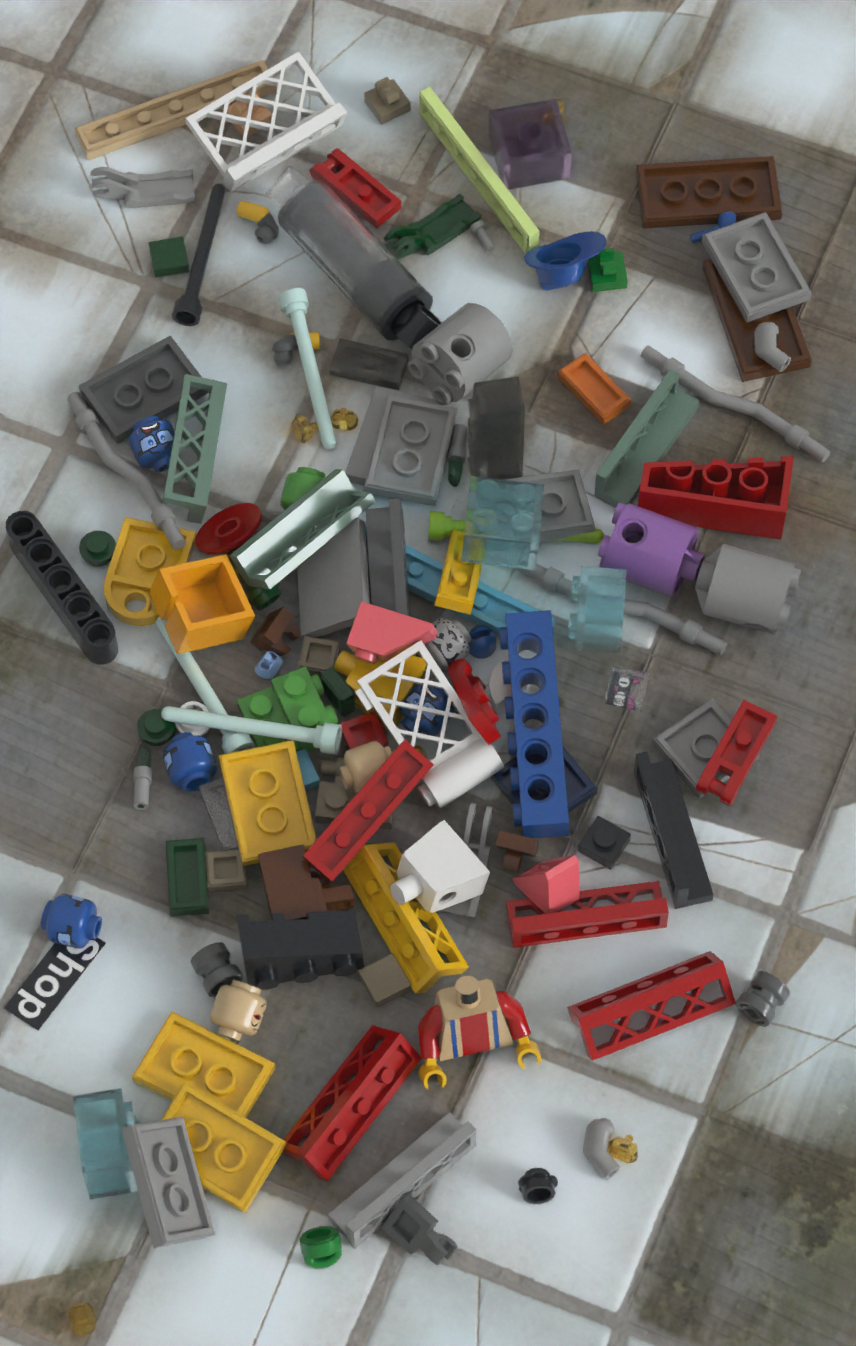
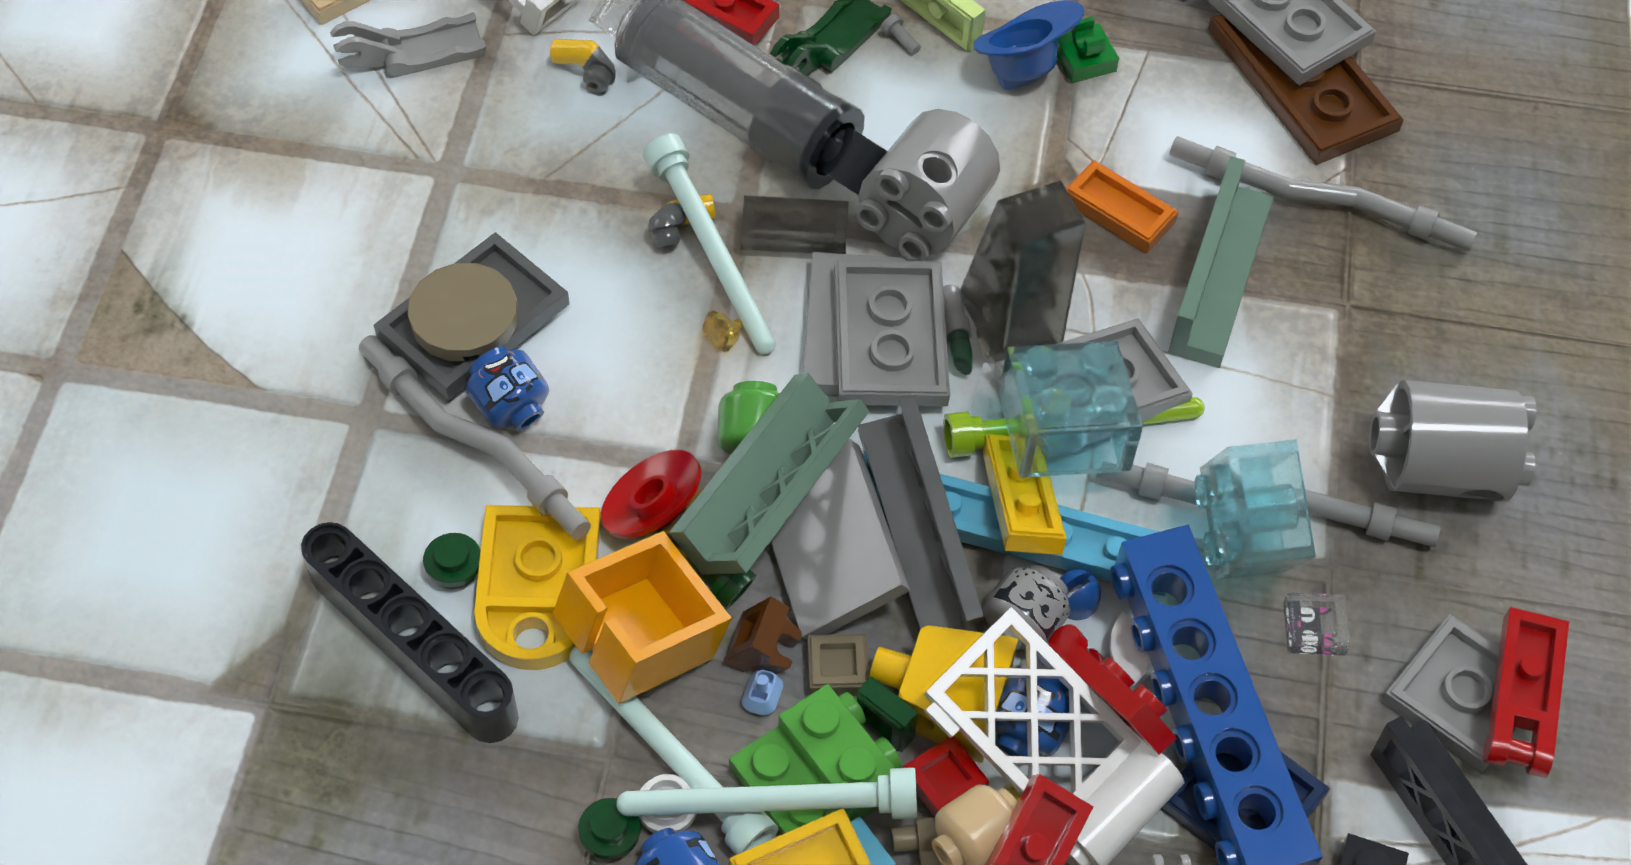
camera: 15 degrees left, 5 degrees down
dark green tile [149,236,189,277] -> none
sand green fence [162,374,227,524] -> none
black piece [172,183,226,326] -> none
clear yellow rock [330,408,358,430] -> none
coral slope [346,601,438,665] -> none
medium lavender cylinder [598,502,705,598] -> none
red wedge [638,456,794,540] -> none
light grey arm [754,322,791,372] -> none
none -> dark tan tile [407,263,518,361]

